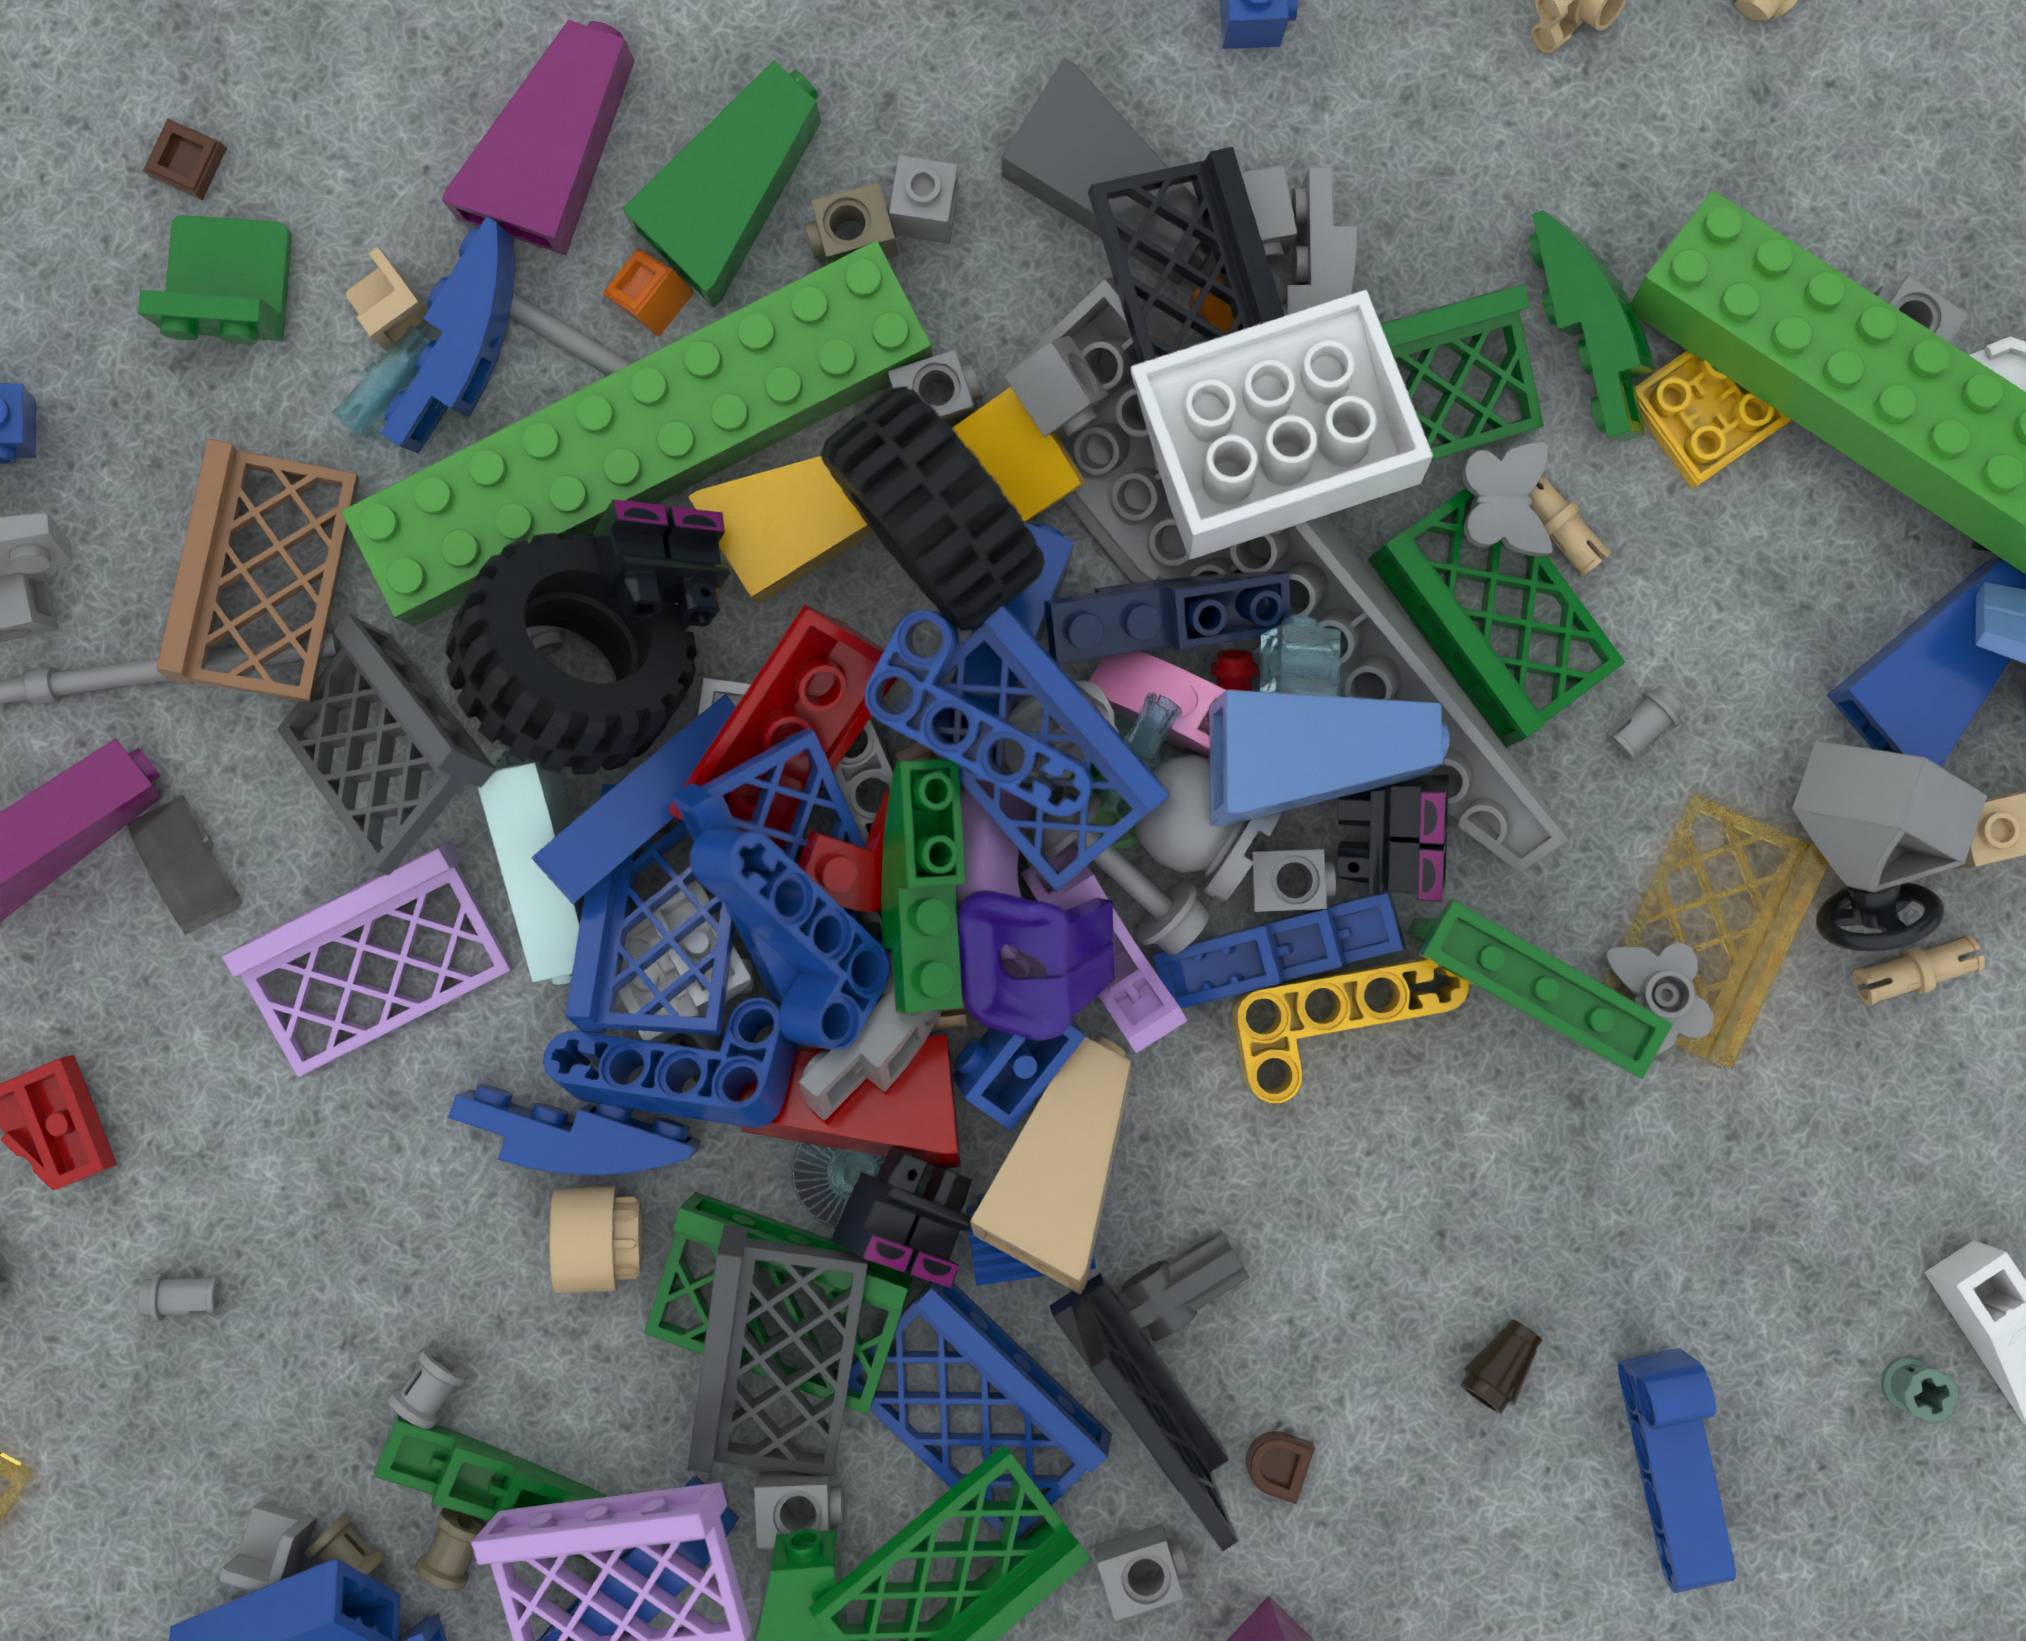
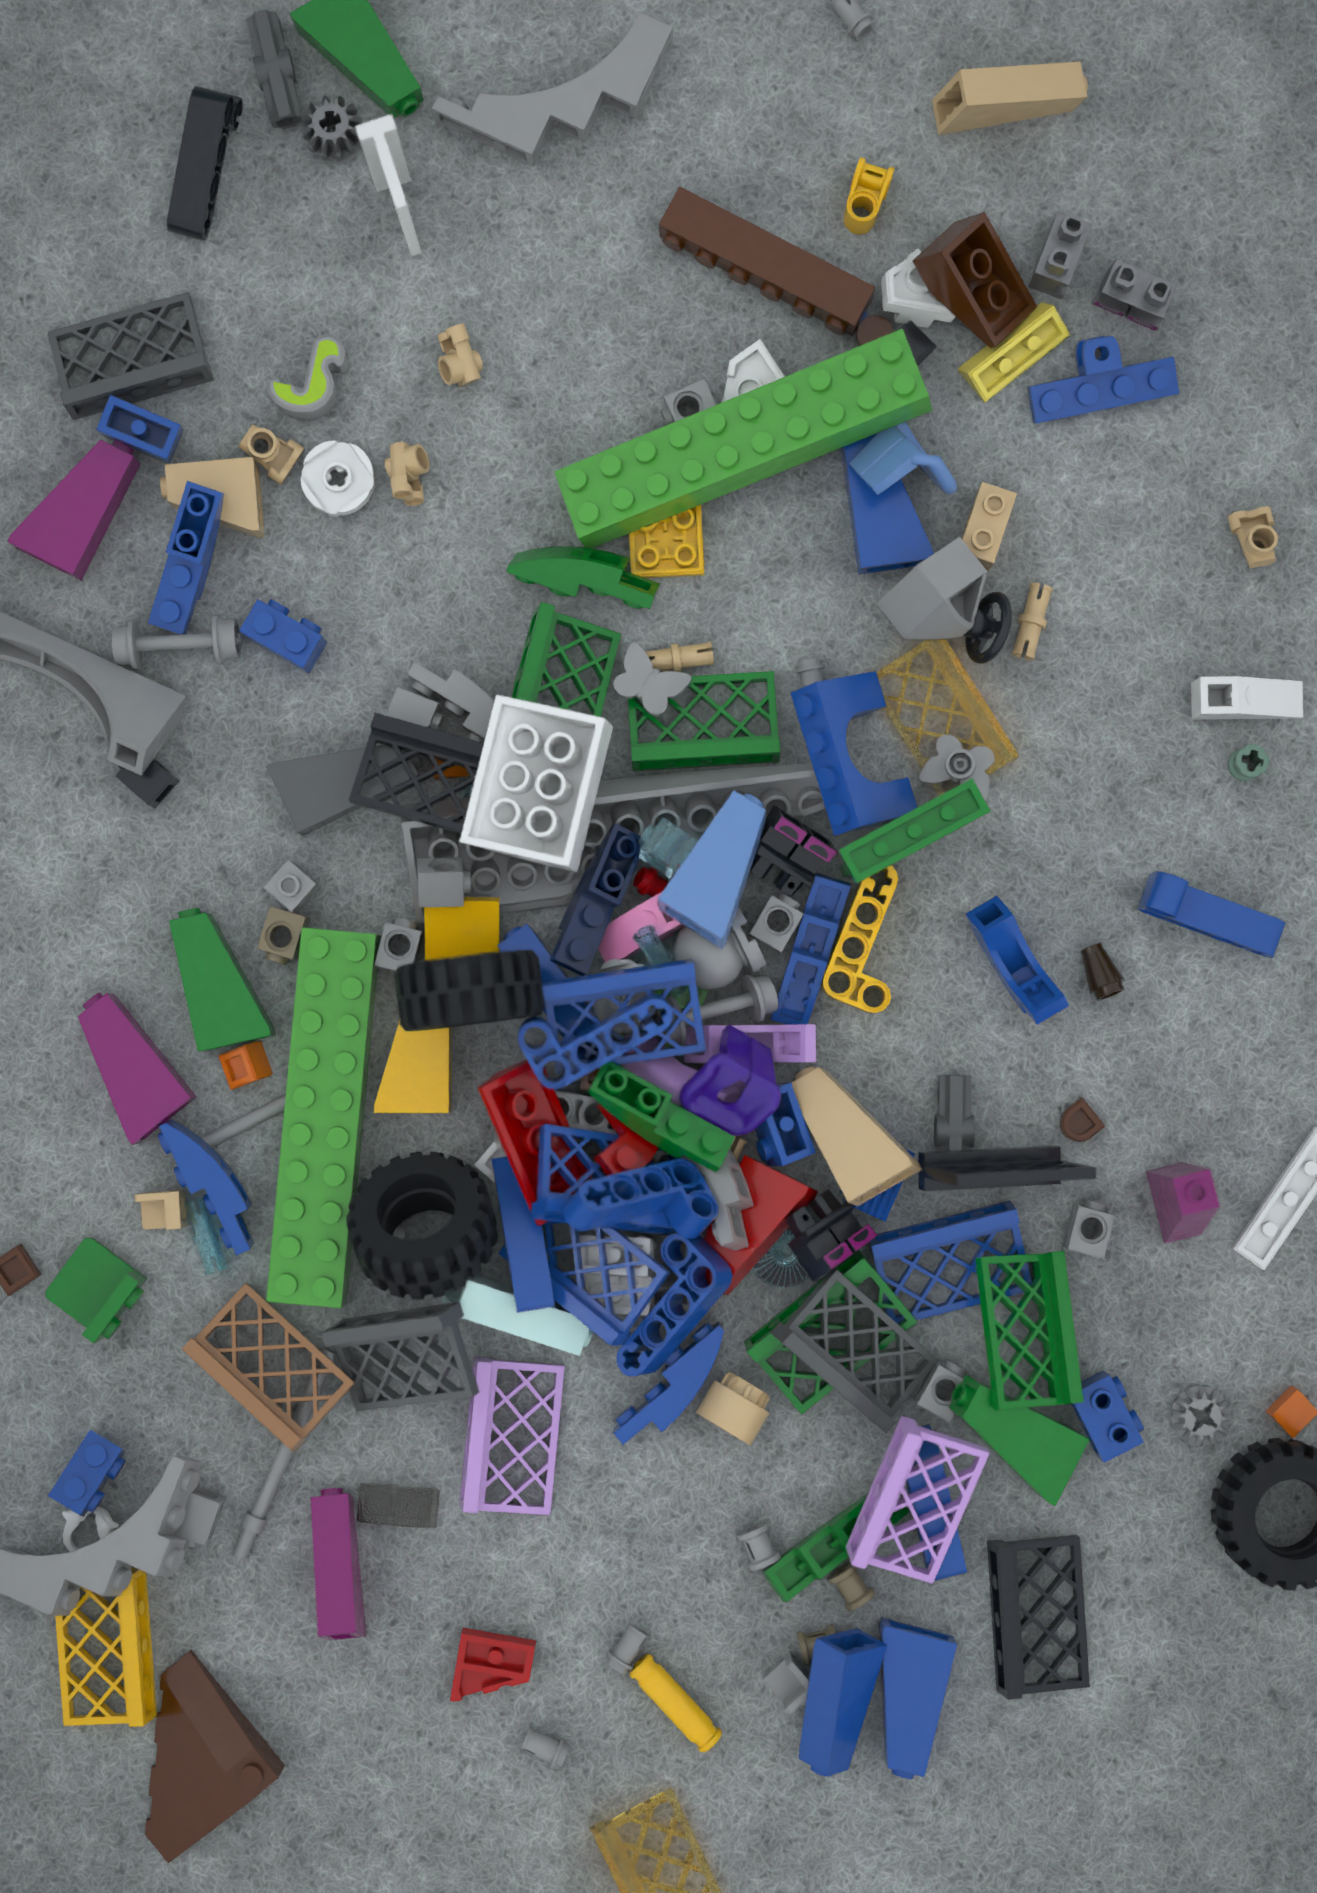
camera: 55 degrees left, 0 degrees up
black hips [592,499,731,627] -> none
none -> yellow axle [629,1654,722,1753]
none -> blue arch [790,671,918,836]
none -> blue arch [965,895,1069,1025]

